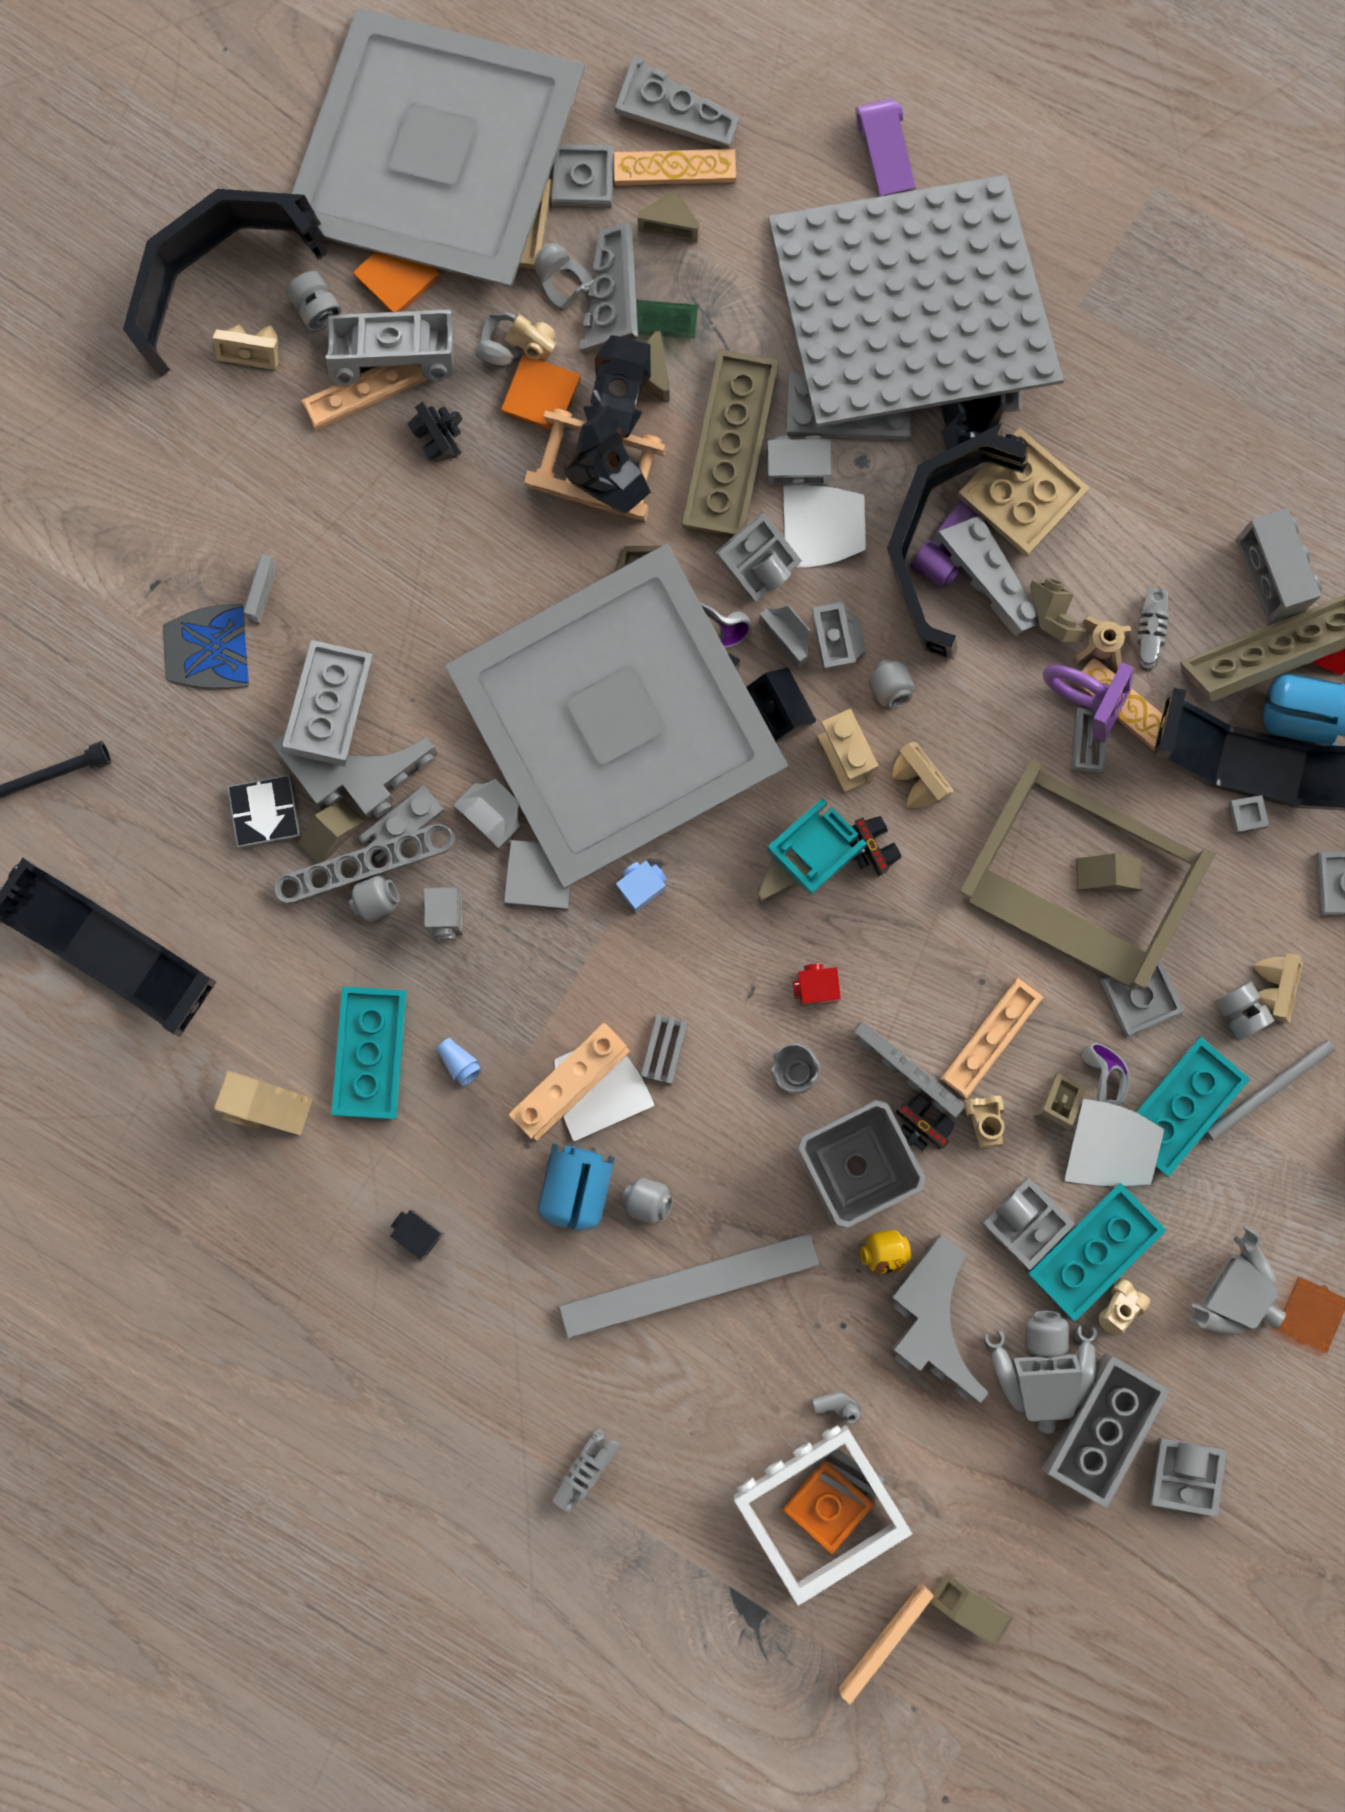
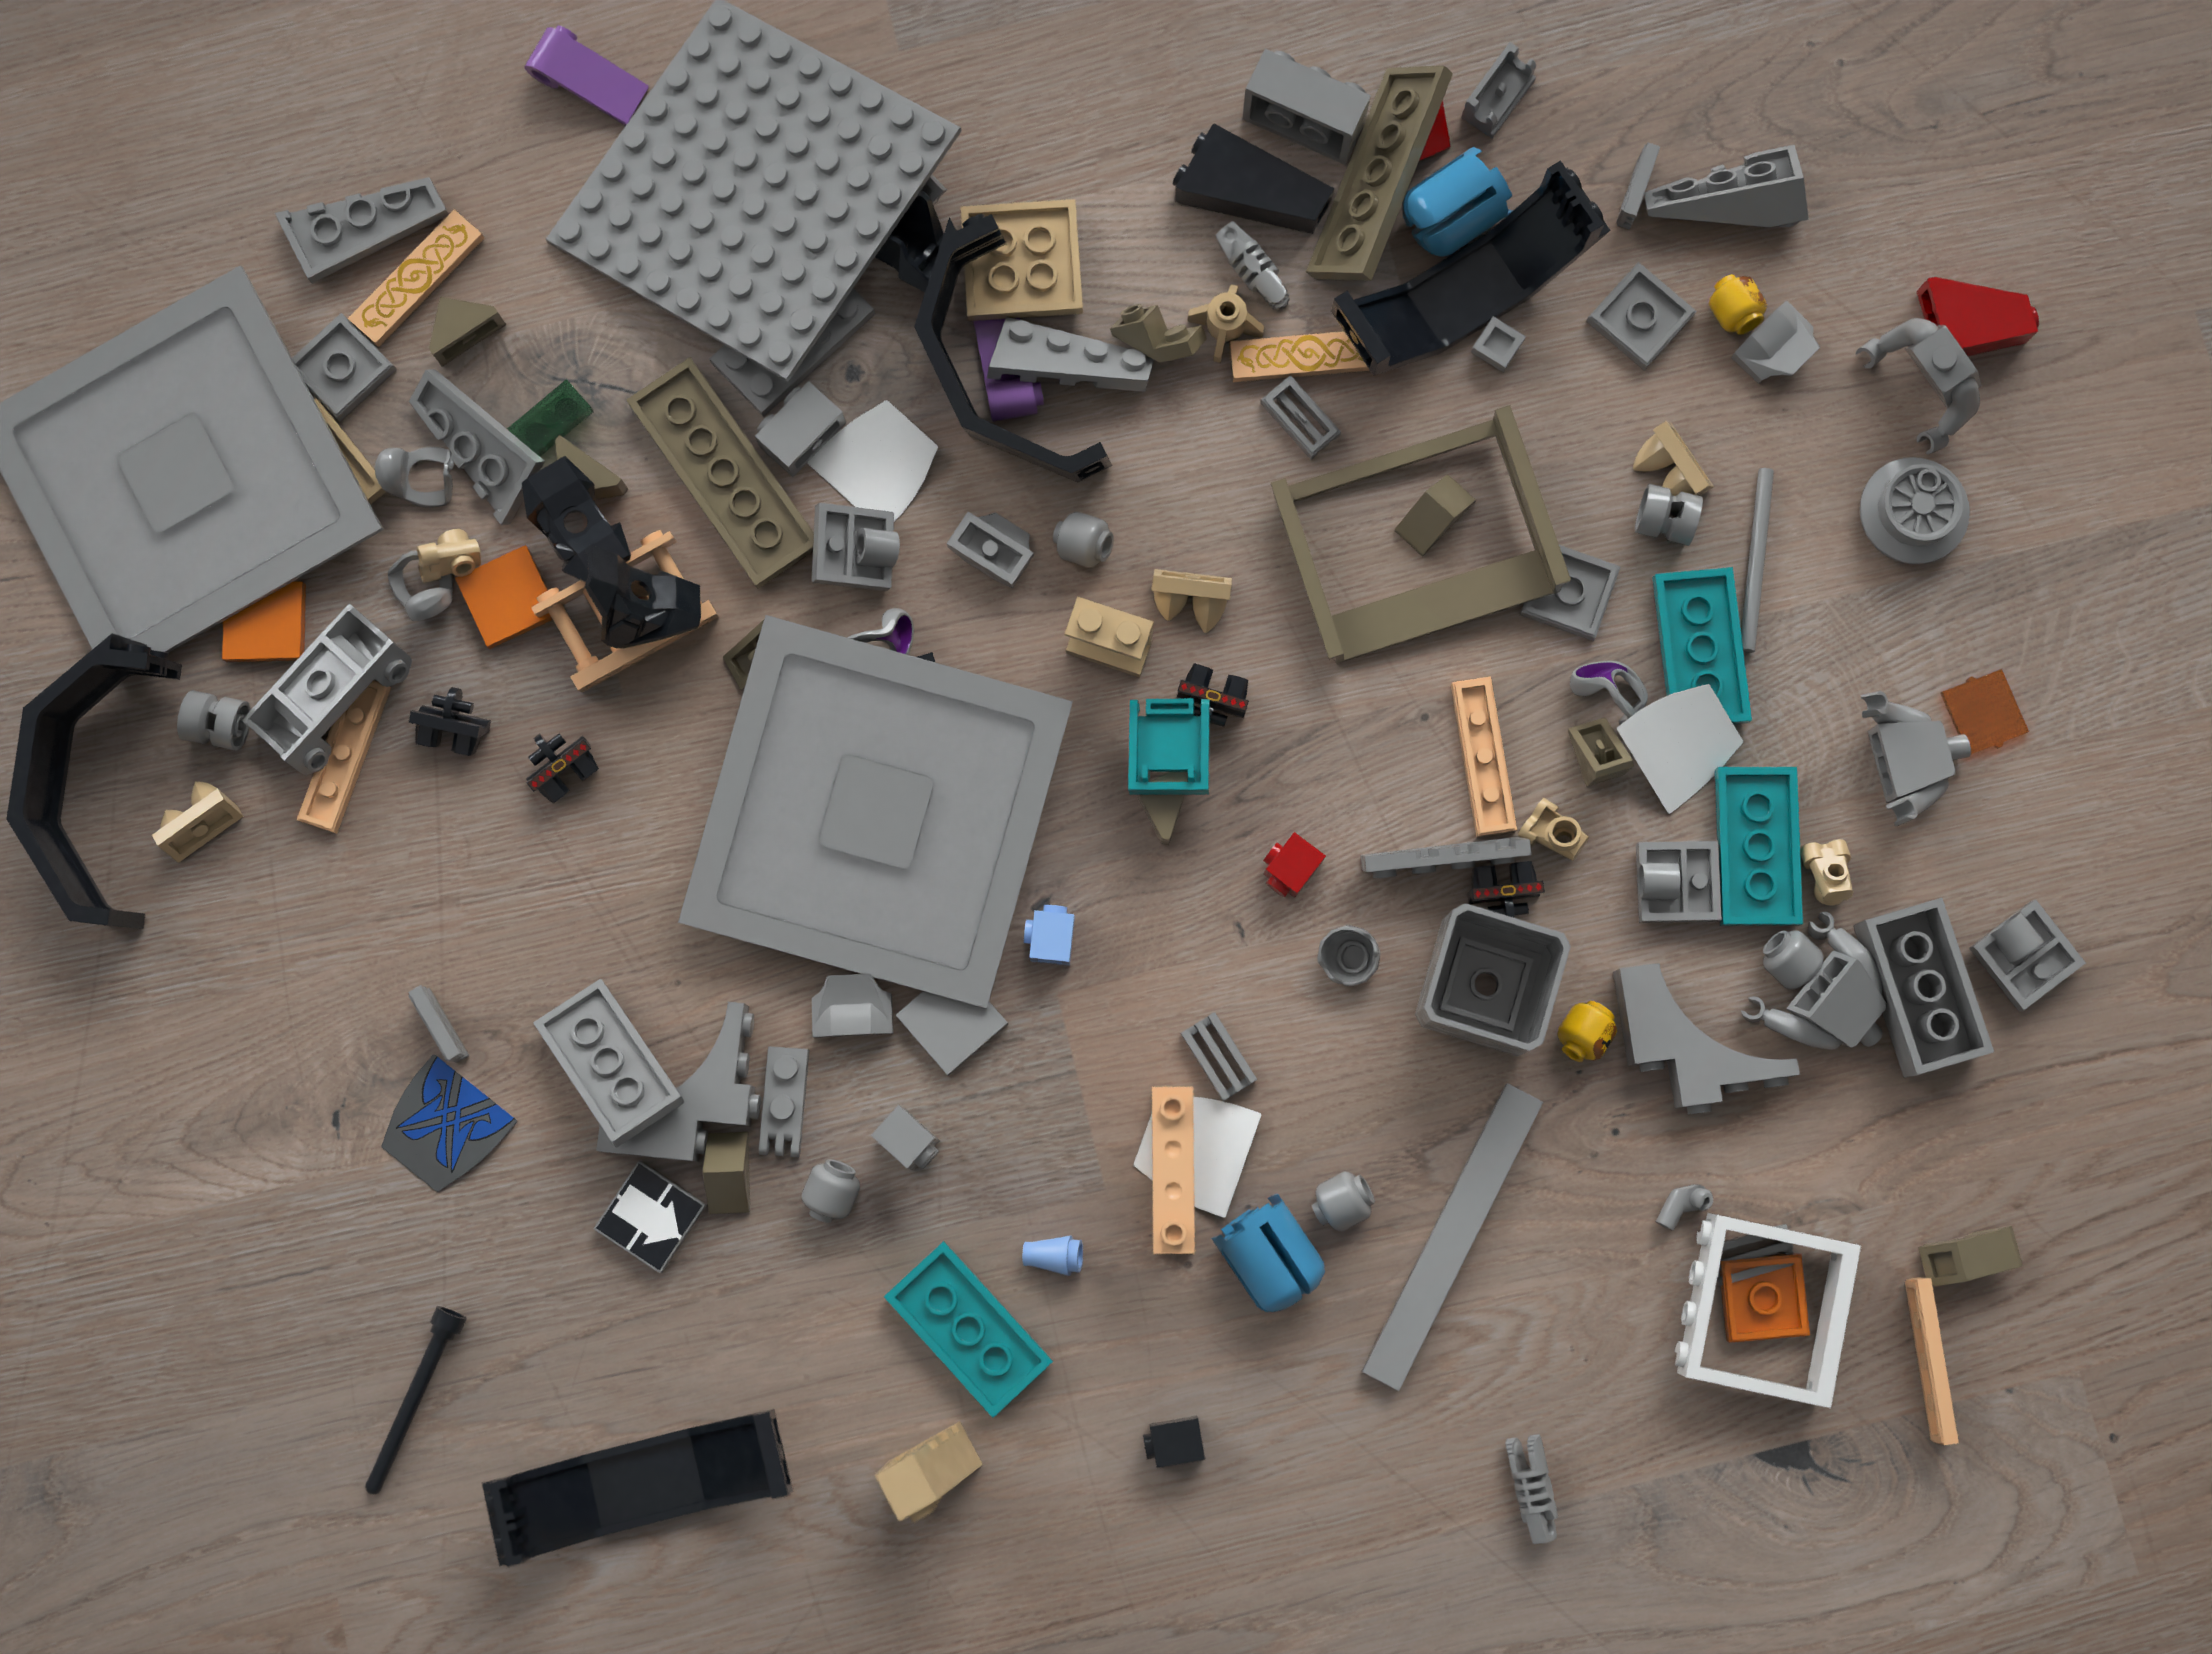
camera: 45 degrees left, 0 degrees up
light grey beam [274,824,455,904] -> none
black panel [746,668,816,742] -> none
light grey slope [759,606,810,669] -> none
medium lavender tile [1043,662,1134,743] -> none
none -> black hips [526,733,599,803]
none -> black slope [1172,123,1334,234]

